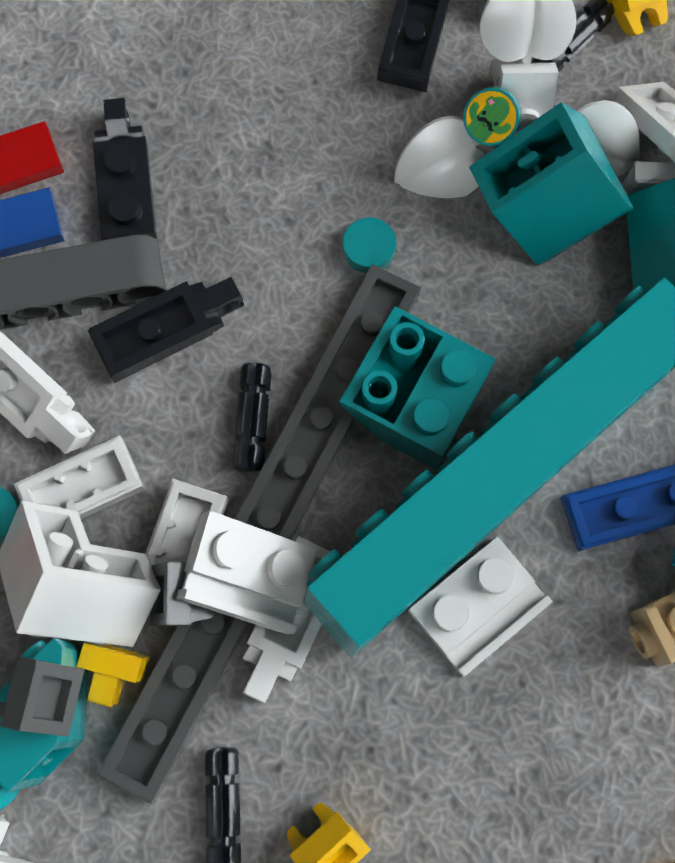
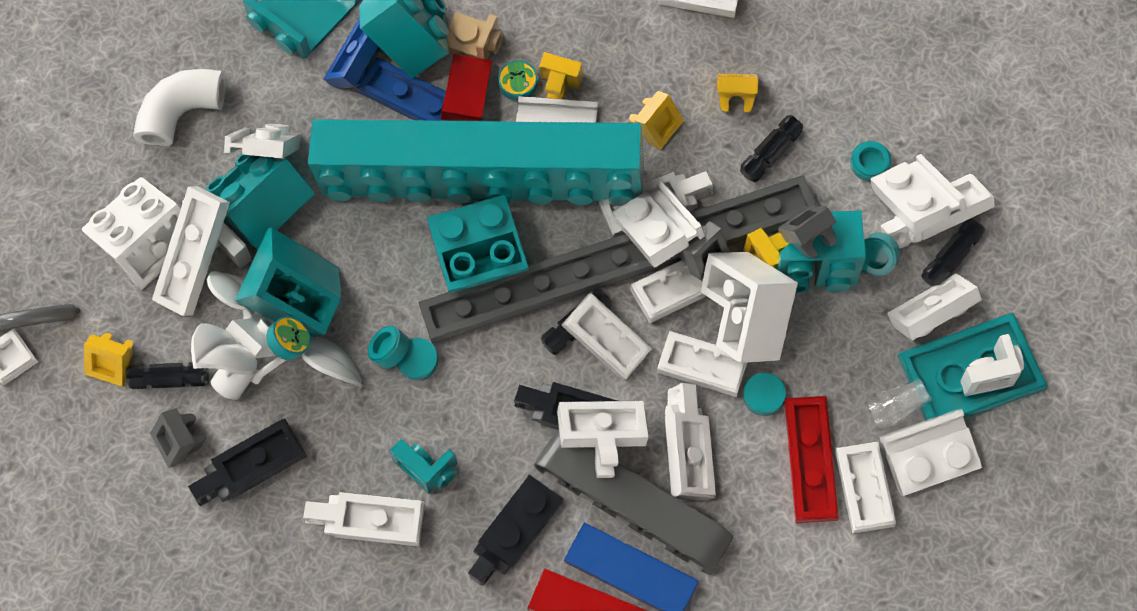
camera: 130 degrees left, 5 degrees down
none -> white hinge [303,492,425,546]
none -> teal tile [368,326,409,369]
none -> teal bracket [389,438,458,494]
none -> red tile [441,54,492,121]
none -> tile [498,60,538,101]
none -> yellow tile [539,52,584,99]
none -> white plate [557,401,648,478]
none -> white plate [562,293,652,380]
none -> yellow tile [629,91,684,150]

